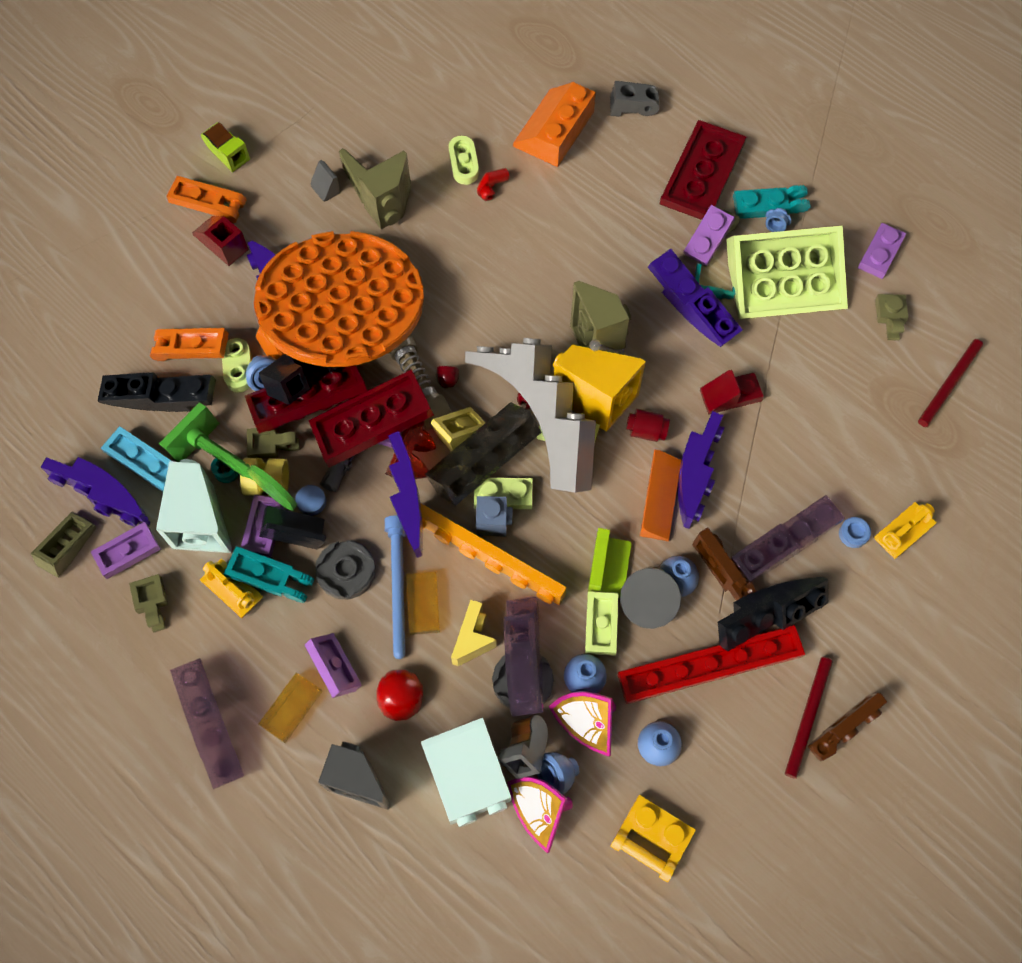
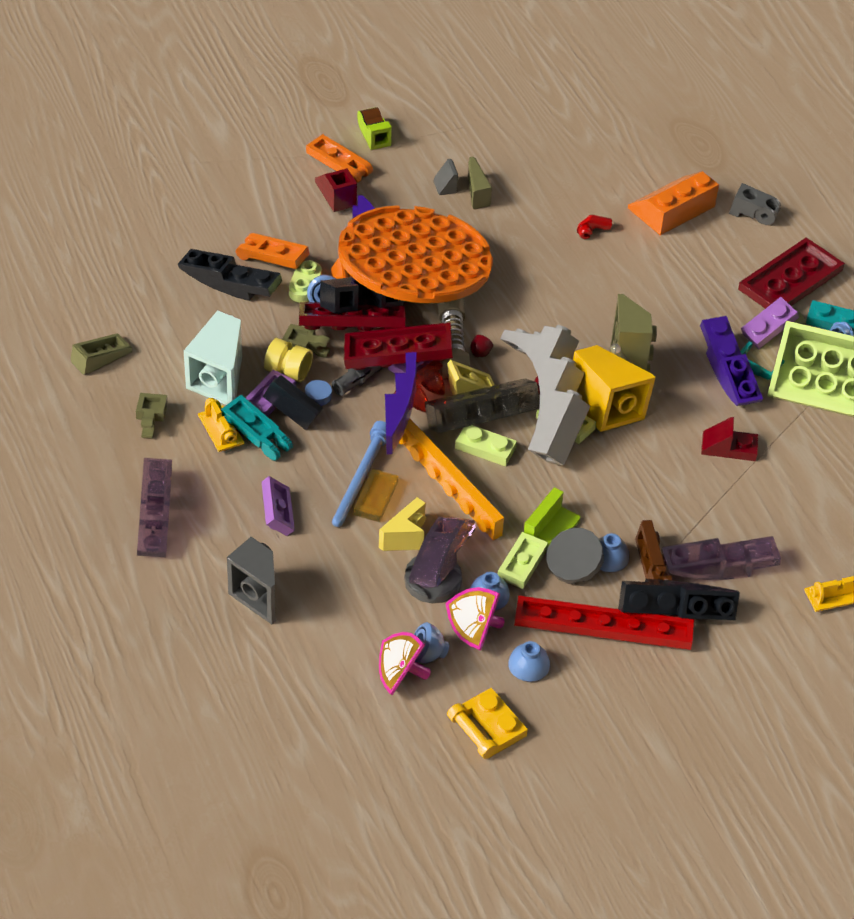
camera: 20 degrees right, 20 degrees down
dark purple slope [41,457,151,527] -> none
medium lavender plate [91,522,161,579] -> none
medium azure plate [101,426,171,492] -> none
bright green piece [159,402,297,511] -> none
teal bush [211,458,239,483] -> none
clear yellow tile [258,672,323,743] -> none
dark grey tile [315,540,376,600] -> none
olive slope [358,151,411,229] -> none
red hair [376,669,423,721] -> none
light aqua slope [421,718,511,827] -> none
yellowish green plate [449,136,479,185] -> none
sand blue brick [476,496,513,537] -> none
dark grey leg [498,715,548,779] -> none
dark red brick [626,408,670,442] -> none
orange slope [640,449,681,542] -> none
dark purple slope [678,411,725,529] -> none
dark red bar [785,657,833,779] -> none
reddish brown hinge [808,693,887,761] -> none
medium blue tile [839,517,871,548] -> none

